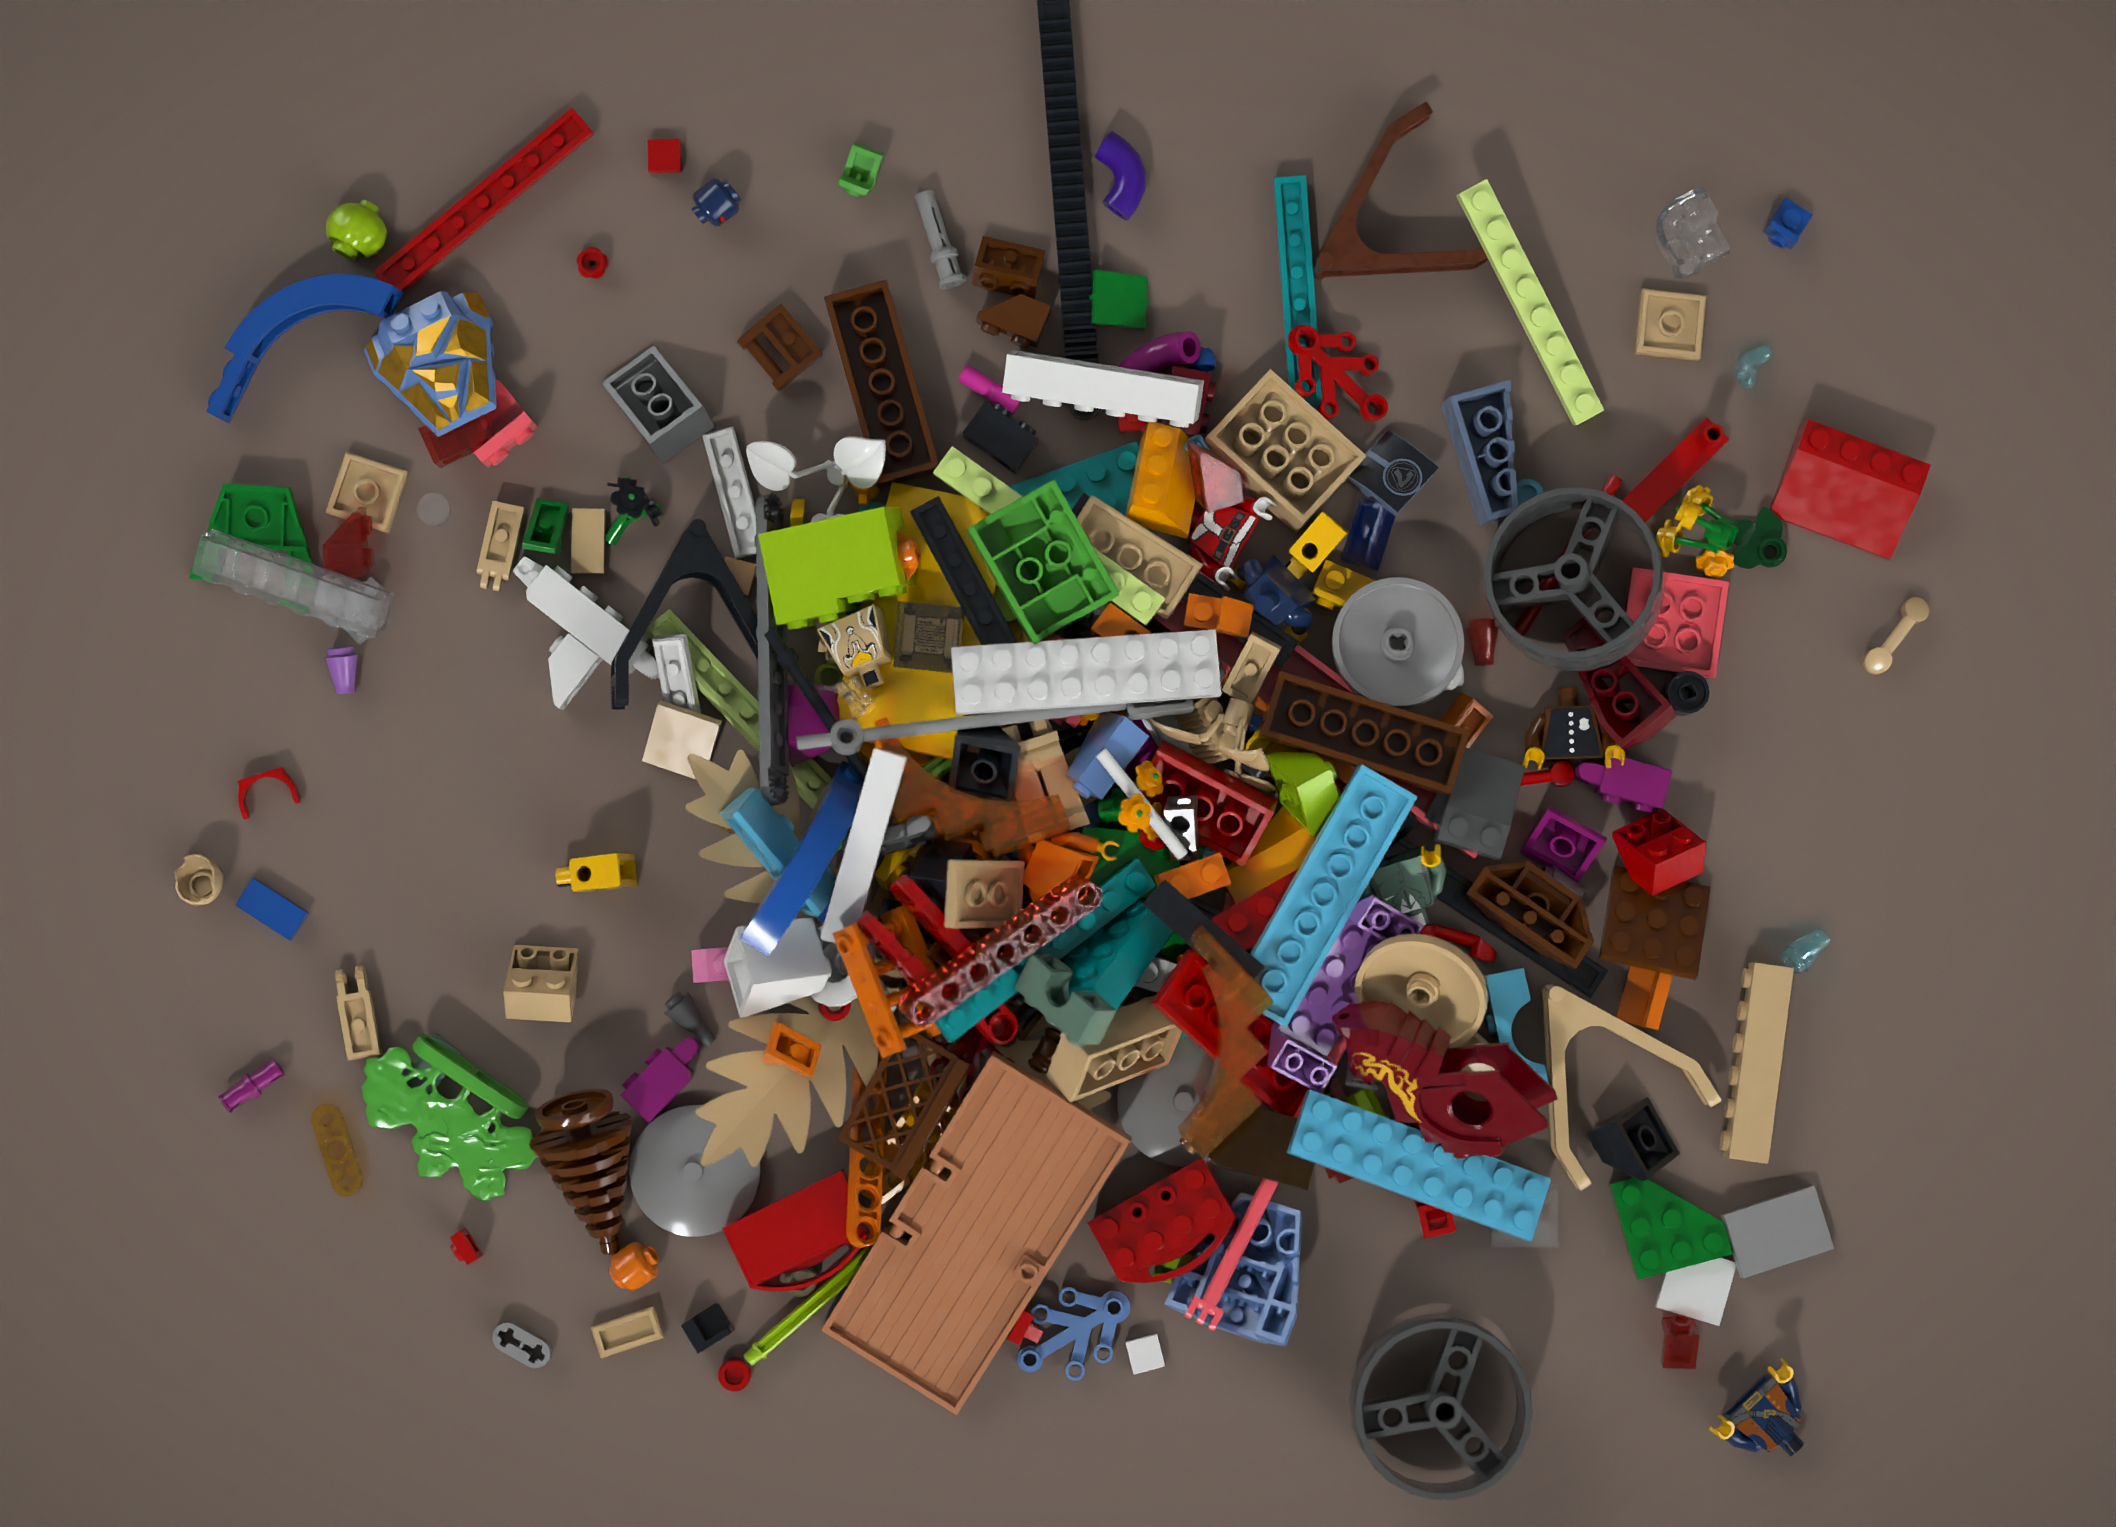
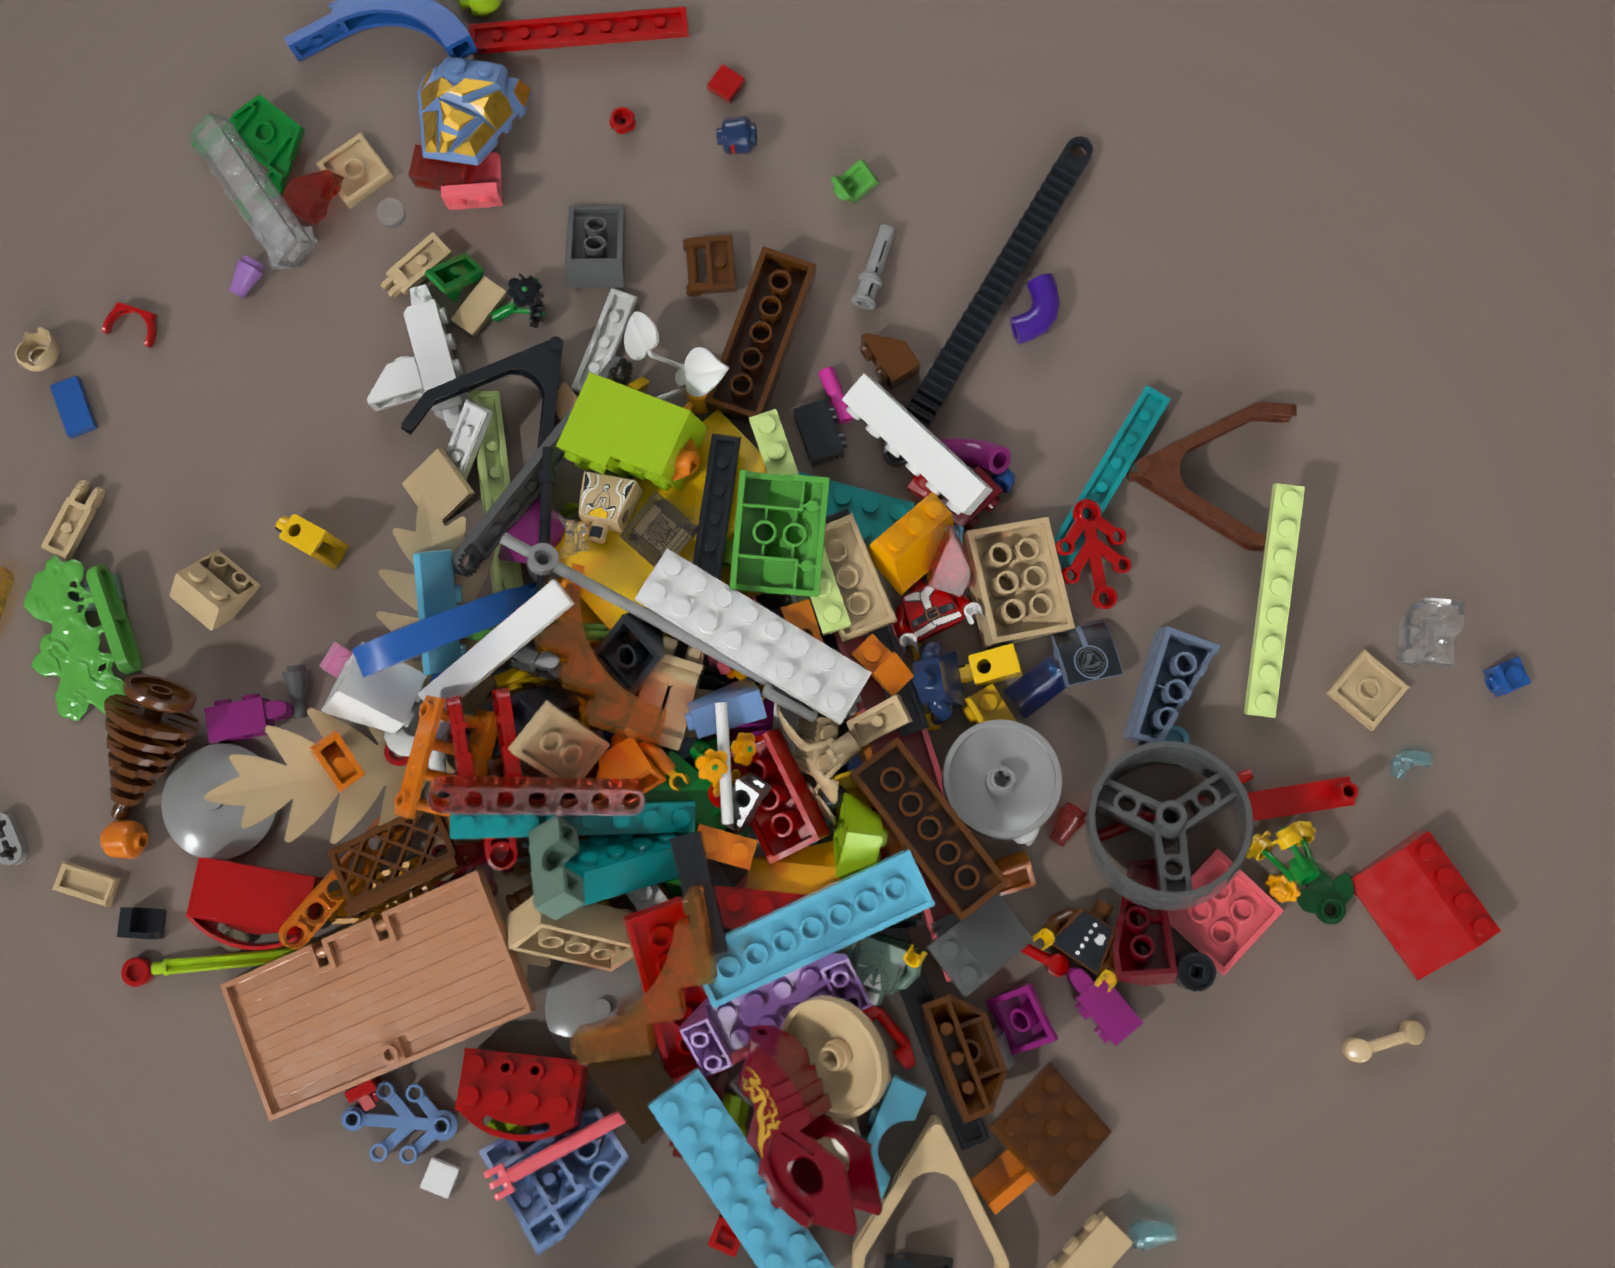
camera: 40 degrees right, 5 degrees down
red plate [450,1228,484,1265] -> none
reddish brown bracket [972,236,1046,299] -> none
green piece [1089,270,1149,330] -> none
red slope [1612,809,1706,896] -> none

